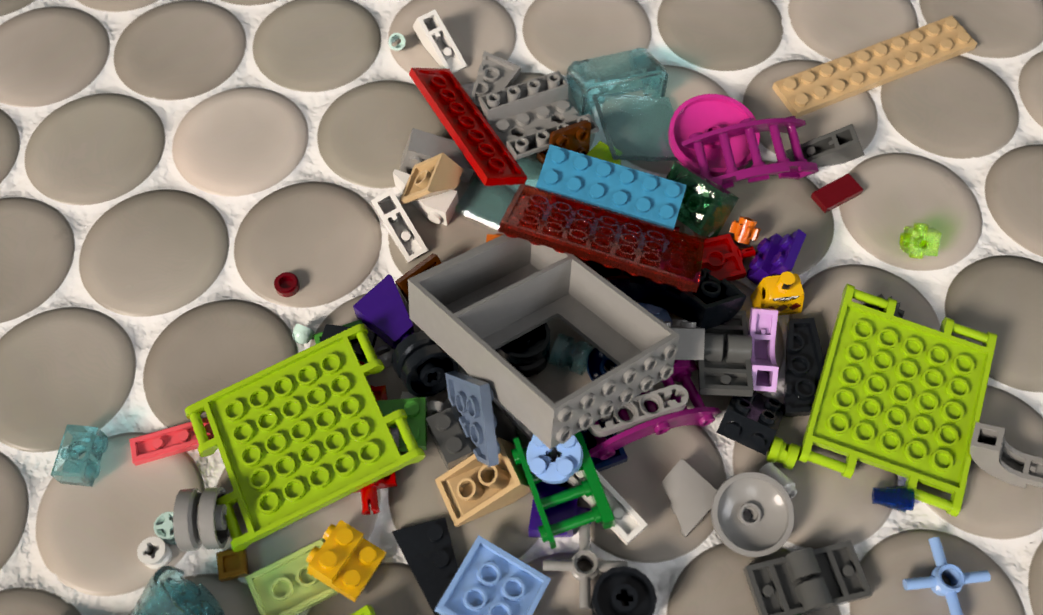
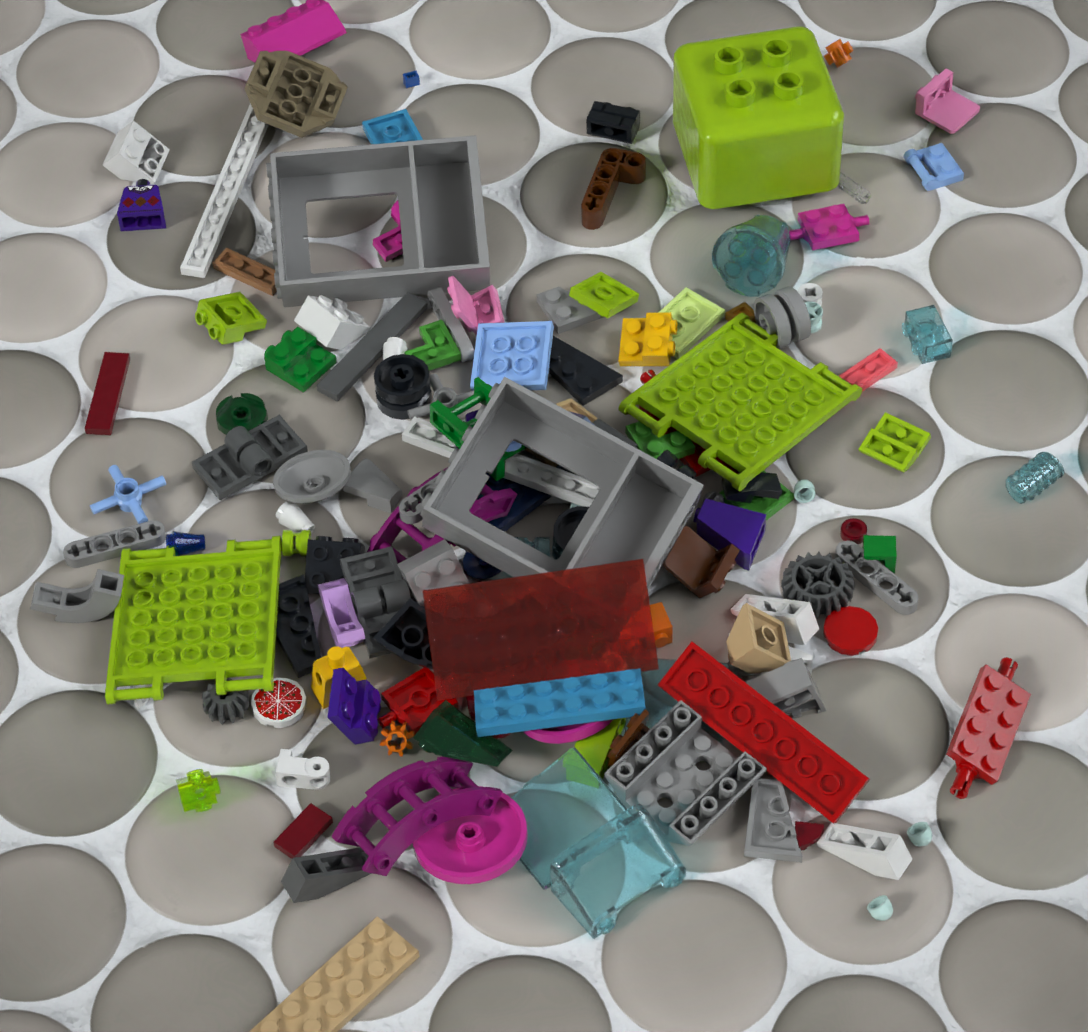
camera: 160 degrees right, 10 degrees down
none -> light grey beam [63,520,166,568]
none -> tile [251,678,307,728]
none -> white leg [275,749,330,790]
none -> dark grey gear [781,551,855,619]
none -> dark red tile [795,821,824,851]
none -> red tile [823,606,878,656]
none -> light grey beam [835,541,919,615]
none -> lime slope [858,412,931,473]
none -> green panel [862,535,897,574]
none -> light aqua hinge [867,895,893,921]
none -> plate [946,657,1031,799]
none -> clear light blue piece [1005,452,1065,504]

